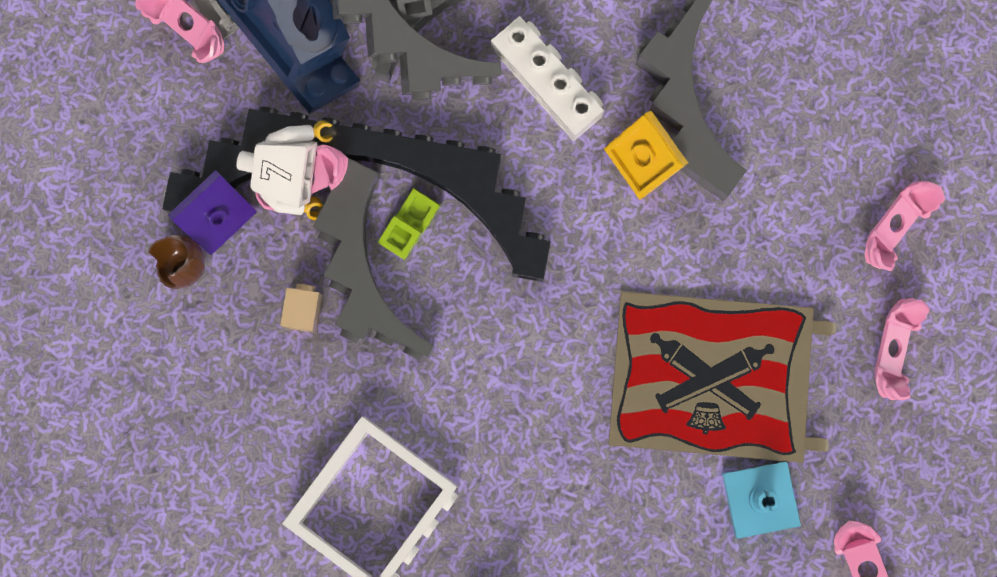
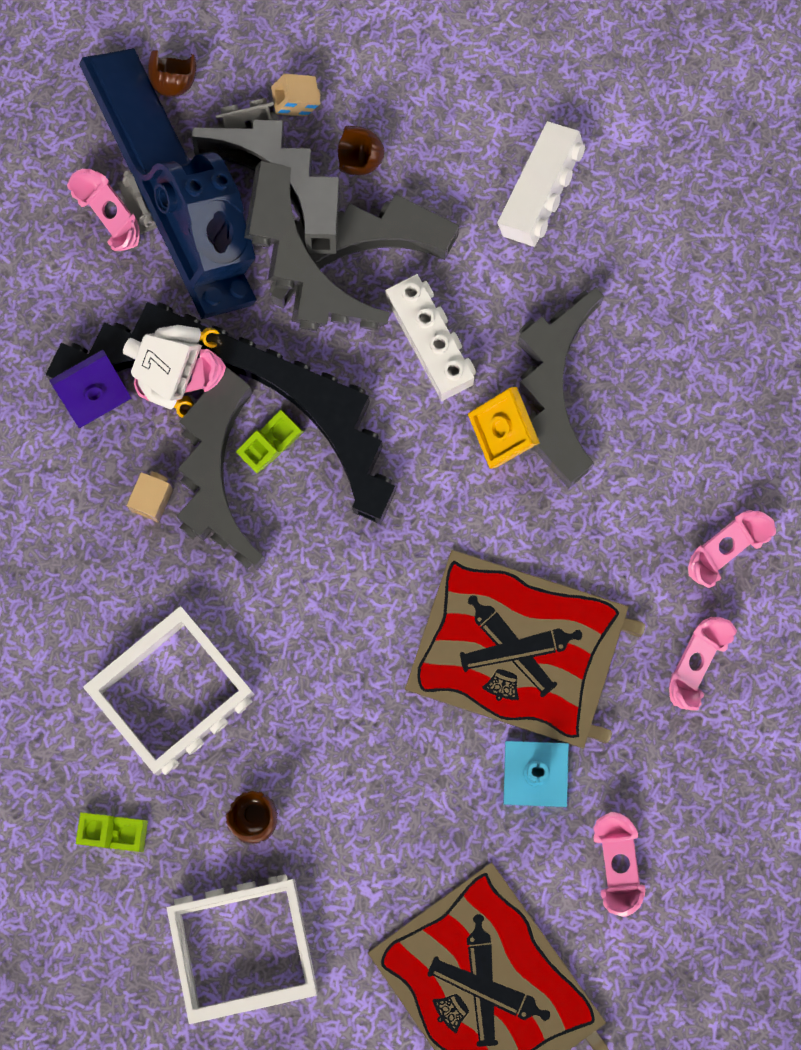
camera: 15 degrees right, 5 degrees down
reddish brown hair [148,235,205,289] -> none

